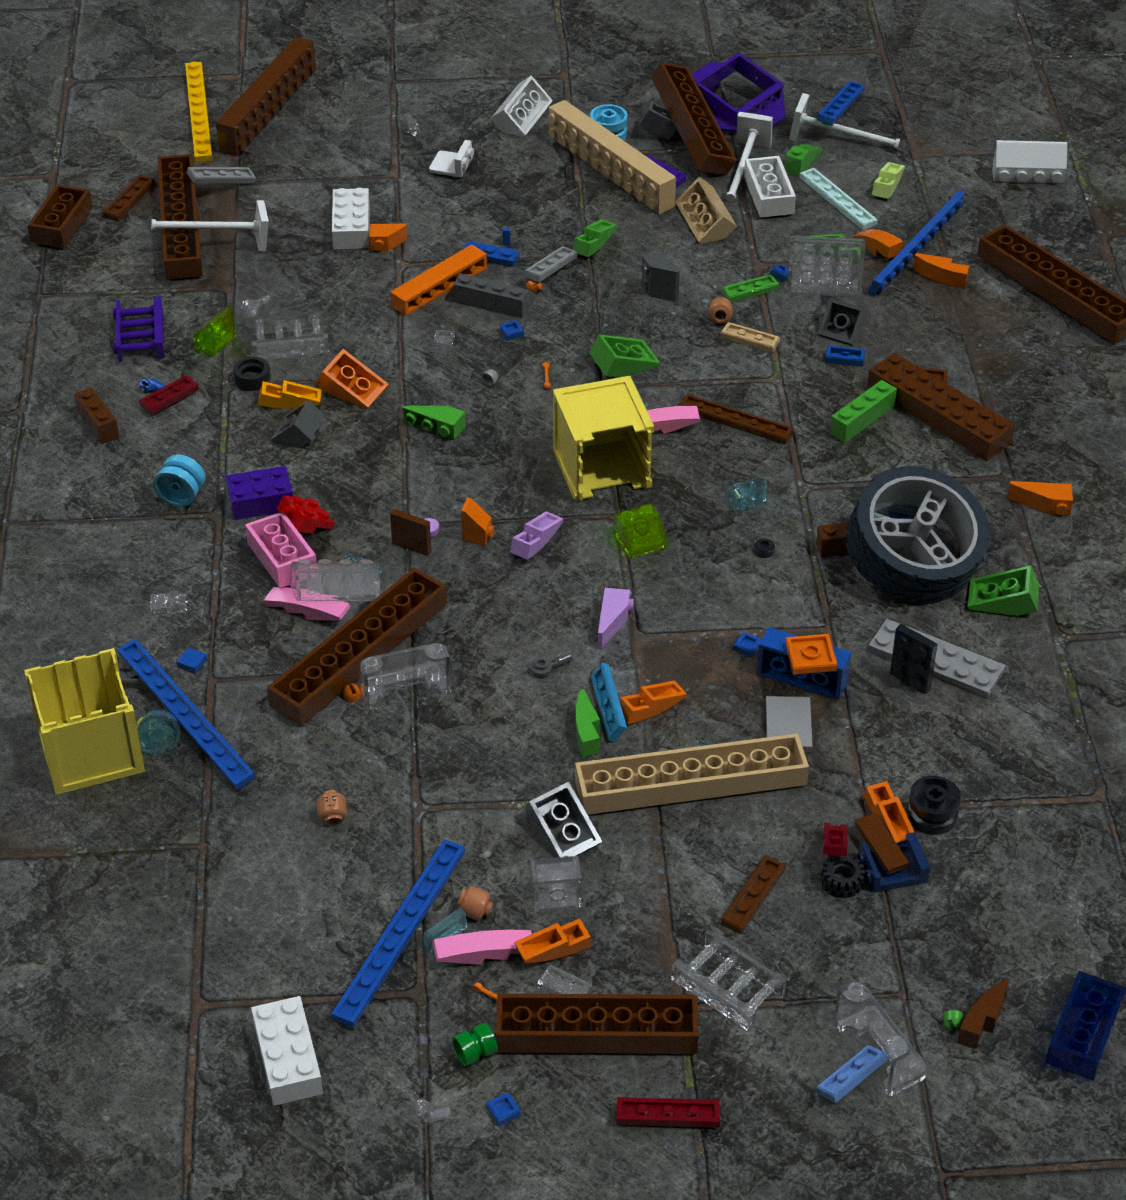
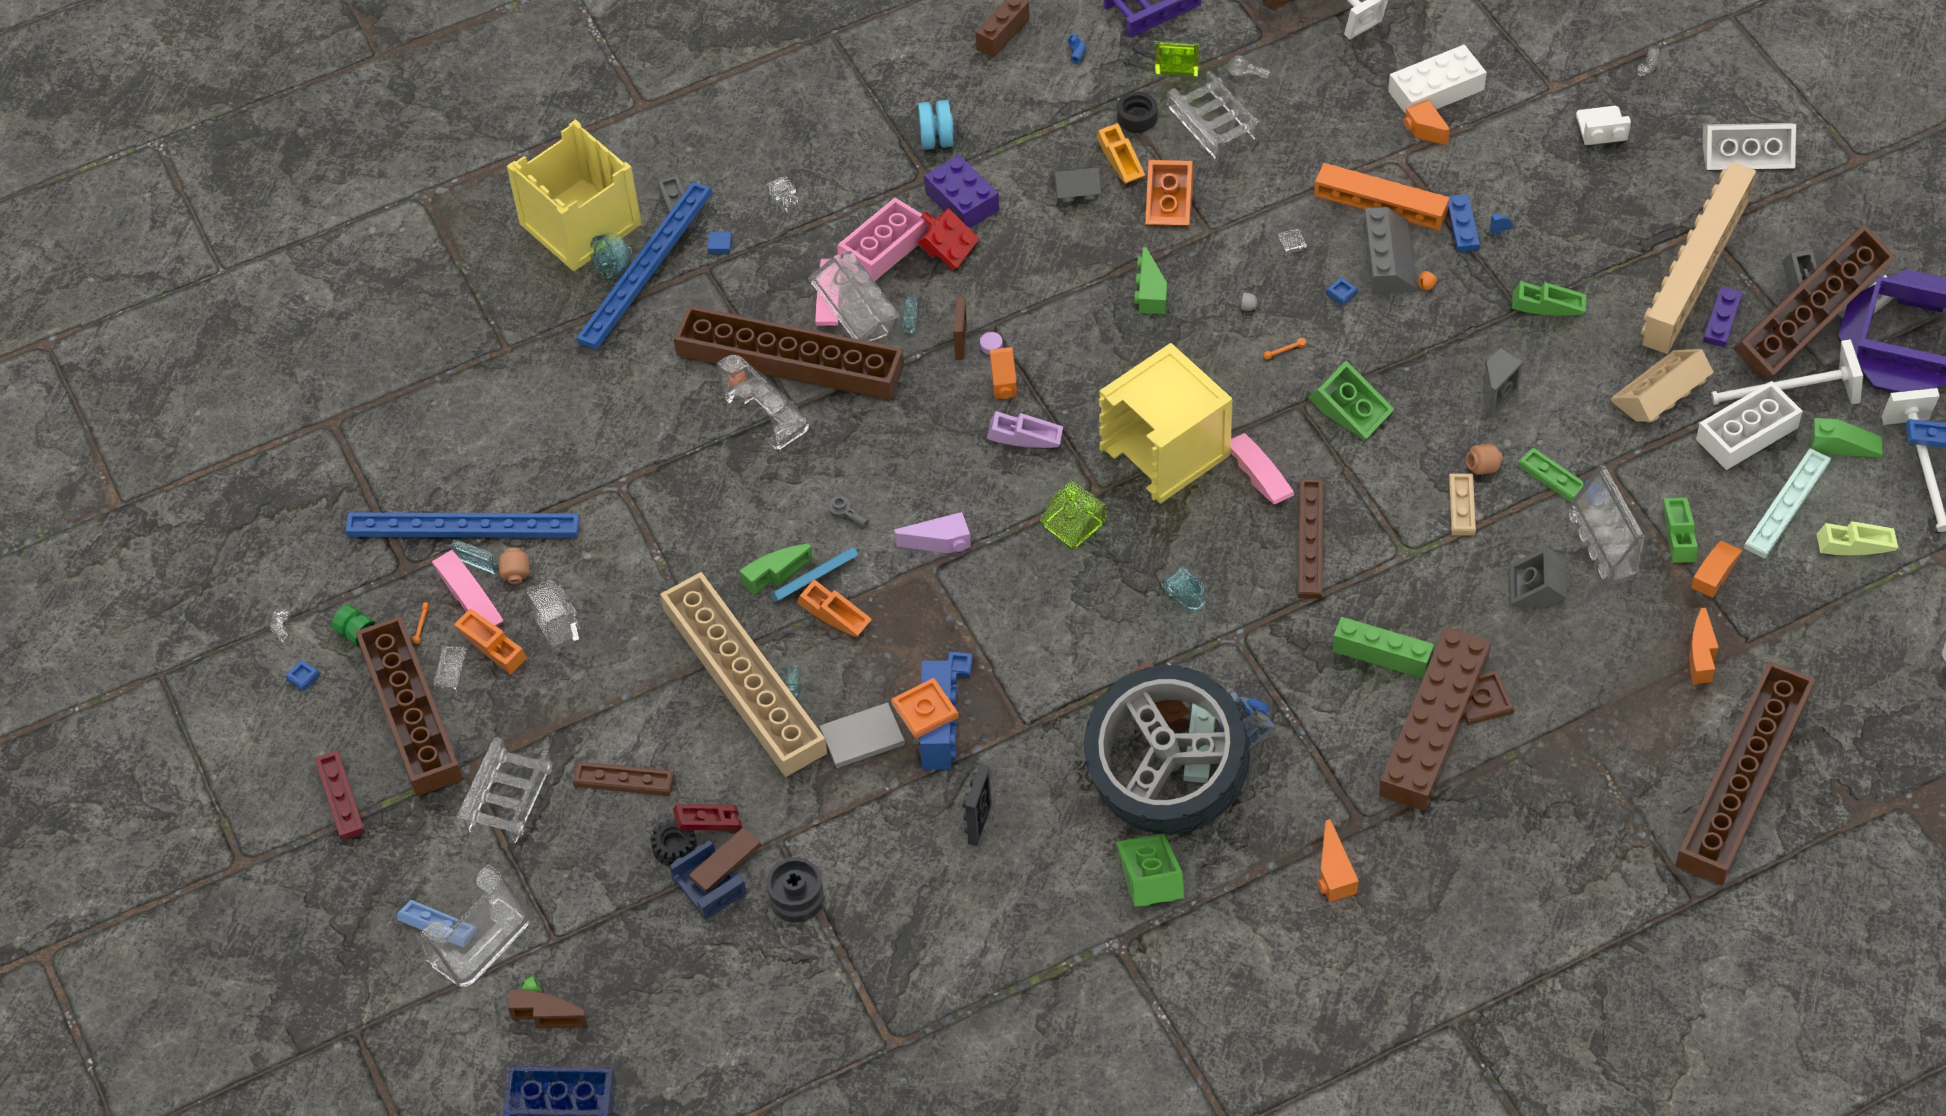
camera: 70 degrees right, 10 degrees up
dark red plate [139,375,199,415] -> none
white brick [251,996,323,1106] -> none
nougat head [316,790,348,826] -> none
light grey tile [524,246,577,282] -> none
dark grey slope [524,782,602,863] -> none
medium azure wheel [590,104,628,141] -> none
black tile [754,539,775,558] -> none
blue tile [825,345,865,366] -> none
orange slope [863,781,914,844] -> none
blue plate [868,190,965,296] -> none
light grey plate [868,619,1006,699] -> none

